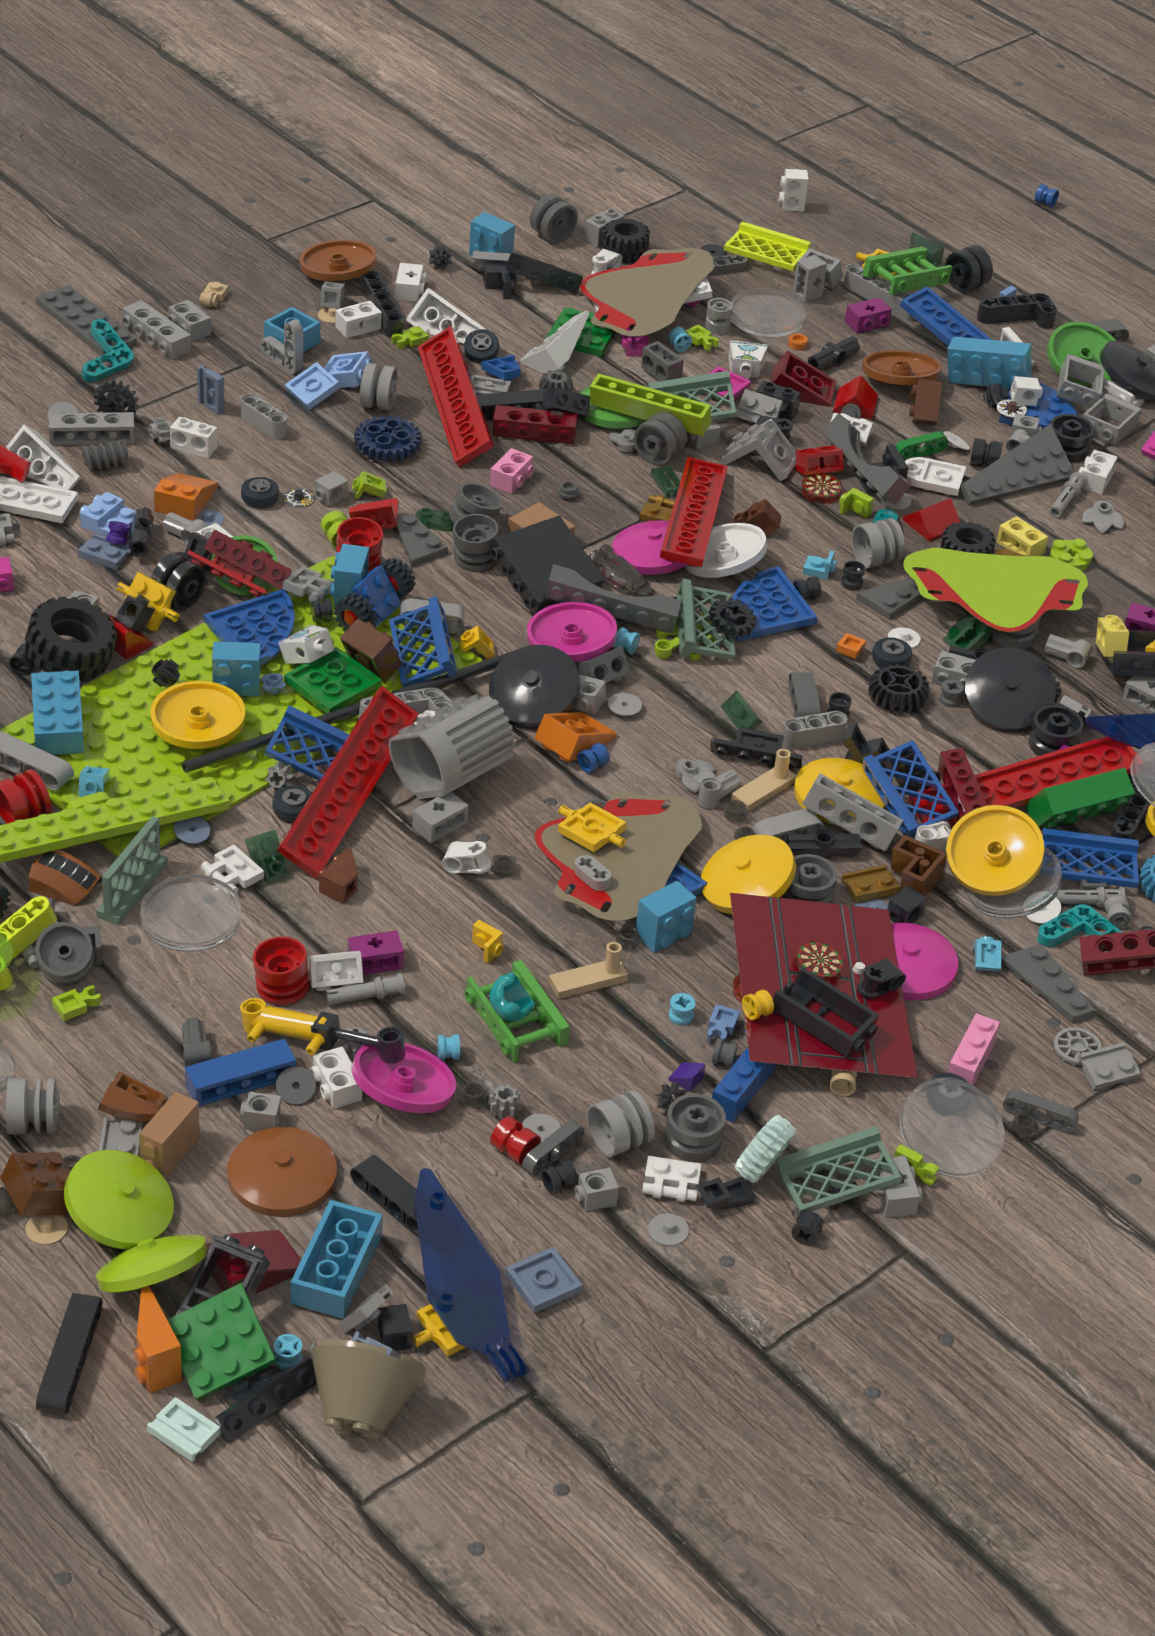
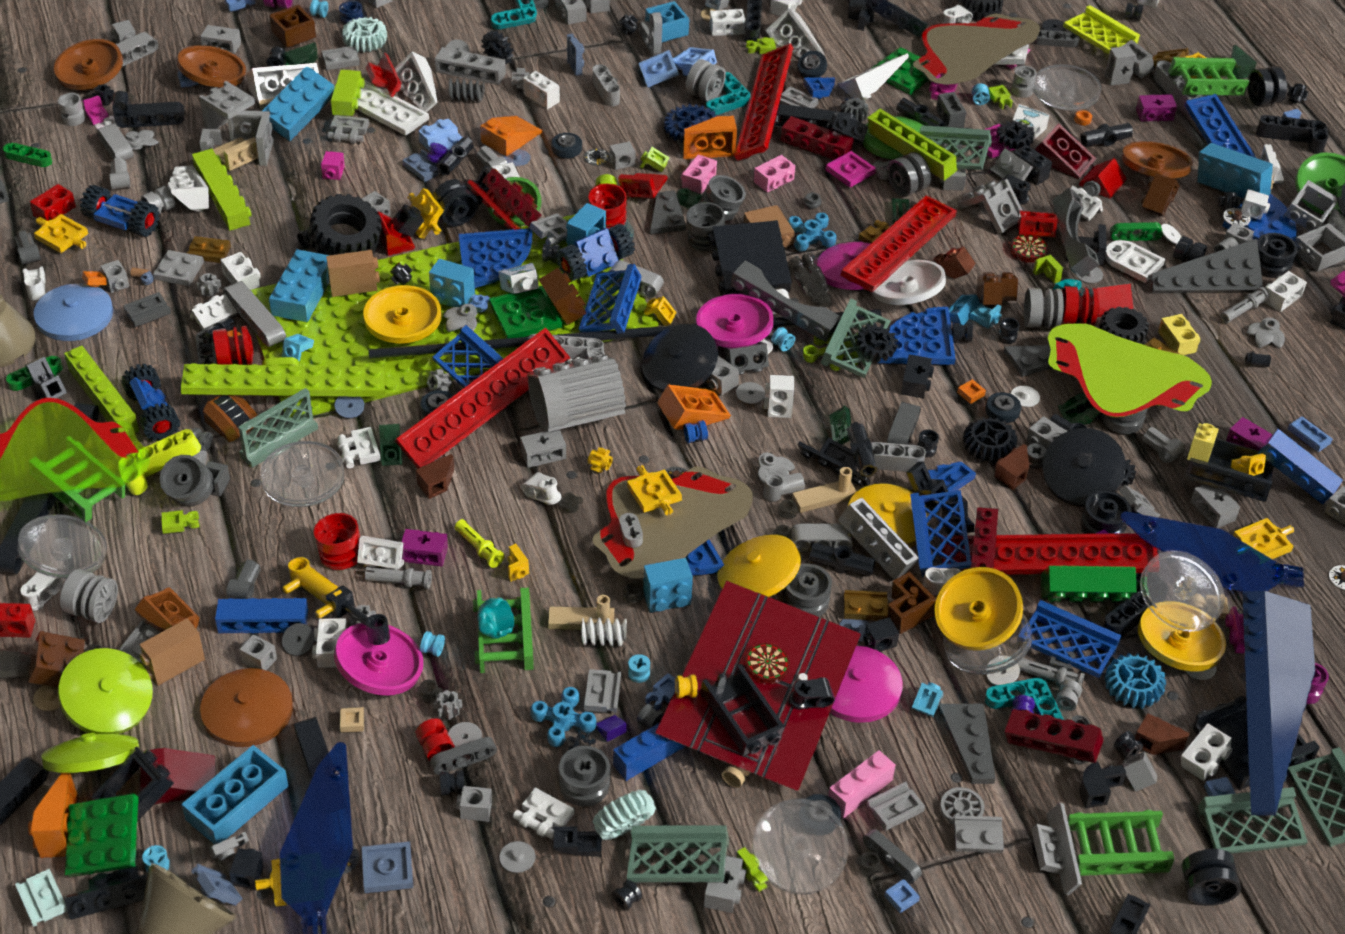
camera: 25 degrees right, 5 degrees up
light grey wheel [587,1089,655,1158] -> none
lime plate [1049,538,1093,571] -> none
none -> medium nougat brick [326,250,380,297]
none -> tan plate [340,707,364,732]
none -> light grey plate [443,304,477,332]
none -> neon yellow pin [454,519,505,568]
none -> dark azure gear [530,687,596,747]
none -> white piece [582,617,627,646]
none -> light grey plate [584,669,621,713]
none -> yellow gear [588,447,613,473]
none -> black gear [618,14,638,35]
none -> bright pink brick [681,155,717,194]
none -> orange slope [683,116,737,159]
none -> teal beam [706,72,751,115]
none -> white brick [764,375,794,418]
none -> dark azure gear [788,213,836,251]
none -> dark pink plate [826,151,876,187]
none -> black piece [847,422,878,477]
none -> light grey plate [867,782,925,831]
none -> medium blue plate [885,879,920,913]
none -> black piece [896,98,945,127]
none -> black brick [901,354,934,399]
none -> blue wing [928,462,976,492]
none -> dark azure slope [949,294,981,325]
none -> reddish brown brick [977,272,1018,305]
none -> copper slope [994,444,1029,490]
none -> black gear [996,120,1035,150]
none -> dark purple wheel [1011,695,1035,713]
none -> red wheel [1061,286,1099,326]
none -> black wheel [1124,2,1144,21]
none -> pearl gold plate [1153,48,1189,67]
none -> black pin [1245,351,1271,367]
none -> black gear [1287,83,1309,104]

